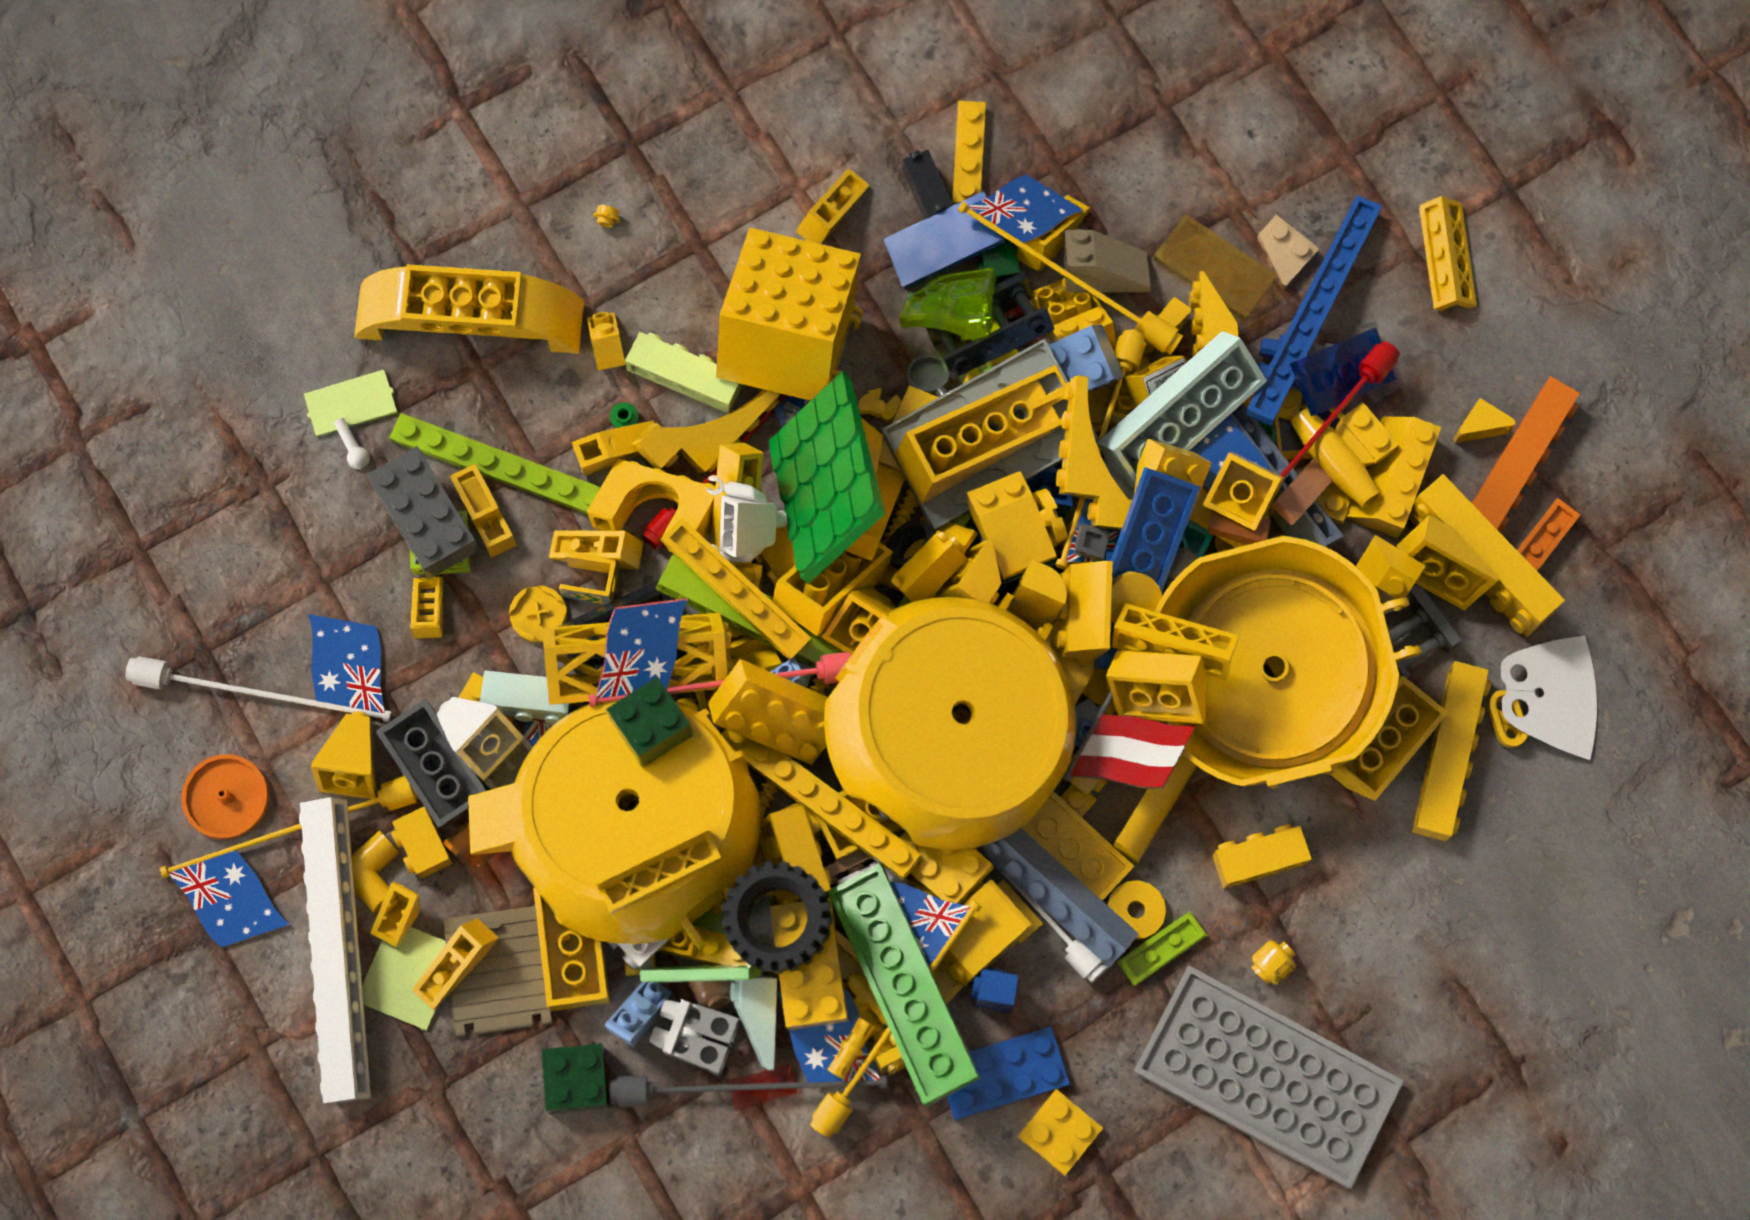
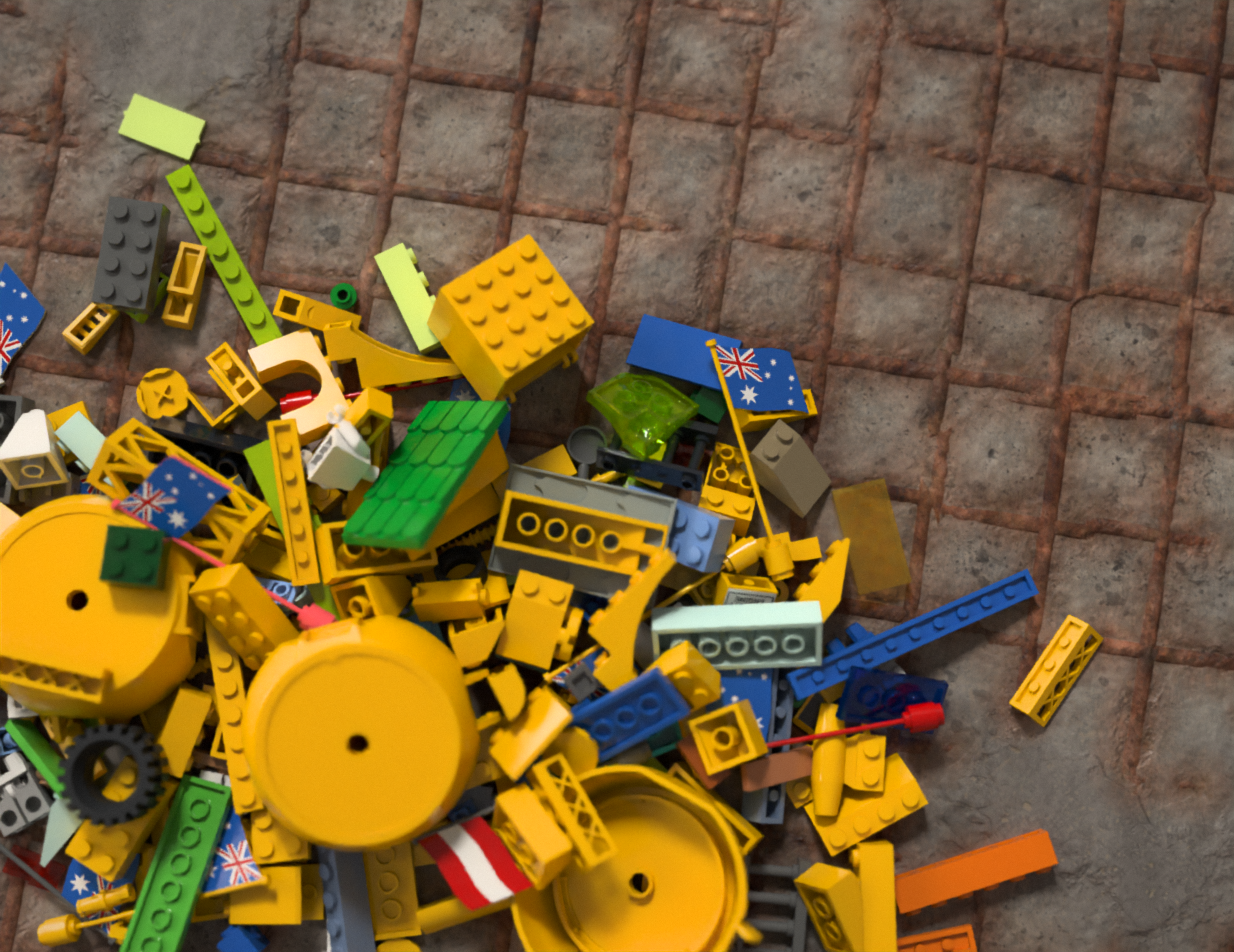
camera: 45 degrees right, 10 degrees up
white bar [334,418,370,469] -> none
yellow slope [354,264,584,354] -> none
yellow slope [587,312,626,371] -> none
yellow plate [593,205,620,228] -> none
yellow slope [795,168,870,244] -> none
yellow piece [858,388,901,424] -> none
black brick [902,150,954,219] -> none
yellow plate [952,101,986,205] -> none
tan wing [1257,215,1319,290] -> none
yellow slope [1356,535,1425,603] -> none
yellow slope [1453,398,1516,443] -> none

